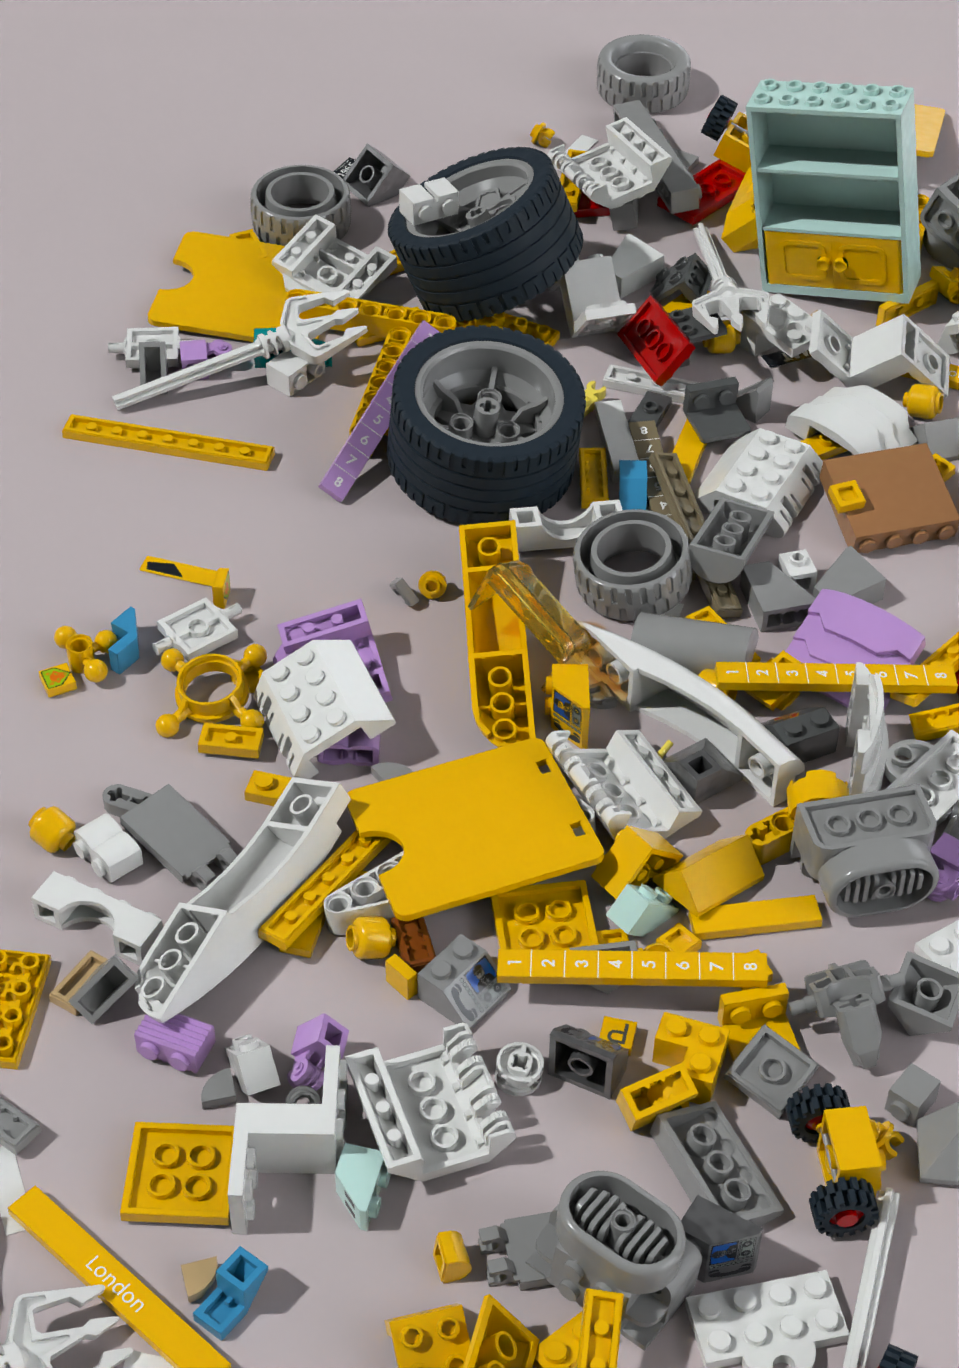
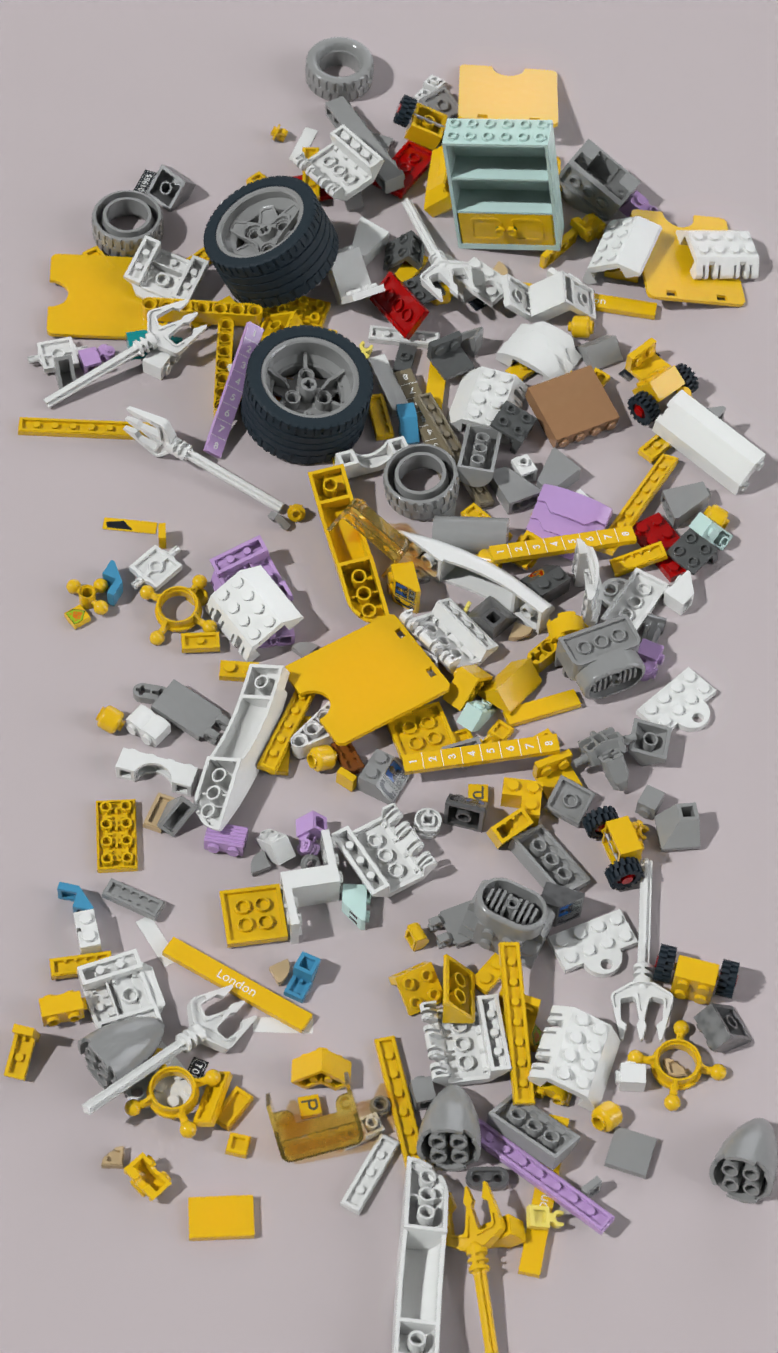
camera: 15 degrees left, 10 degrees up
white piece [399,177,459,226] -> none
yellow tile [828,480,866,514] -> none
none -> white piece [123,406,284,513]
none -> dark grey bracket [490,401,537,454]
none -> tan tile [508,622,533,641]

